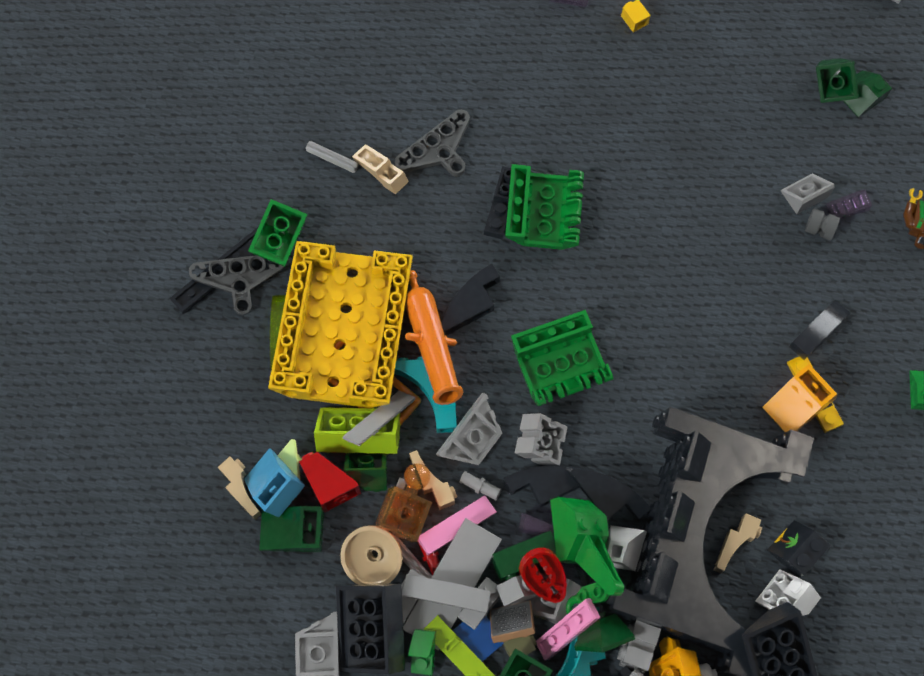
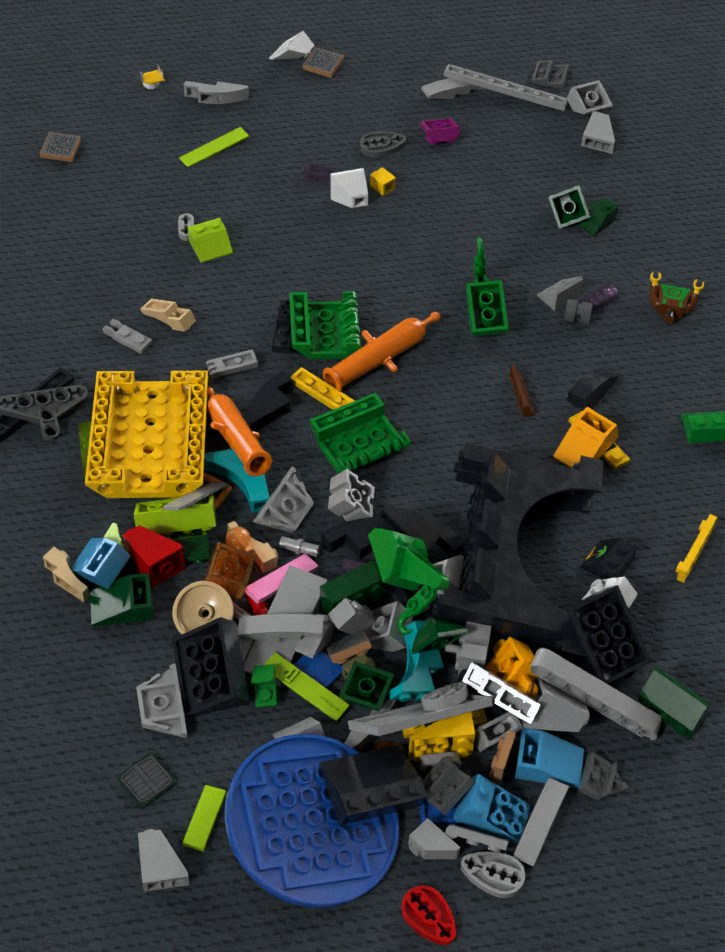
camera: 10 degrees left, 20 degrees down
green slope [248,199,307,267] -> none
light grey axle [306,141,358,173] -> none
dark grey beam [395,109,470,176] -> none
red piece [519,548,567,603] -> none
bright pink tile [536,598,600,660] -> none
tan slope [714,514,762,573] -> none
none -> light grey hinge [103,319,152,354]
none -> light grey beam [178,213,194,241]
none -> lime slope [188,218,233,263]
none -> light grey hinge [206,349,258,378]
none -> yellow plate [290,367,354,410]
none -> orange piece [323,312,440,392]
none -> white slope [331,168,368,208]
none -> green slope [466,237,509,337]
none -> reddish brown slope [510,365,535,417]
none -> yellow plate [675,514,717,583]

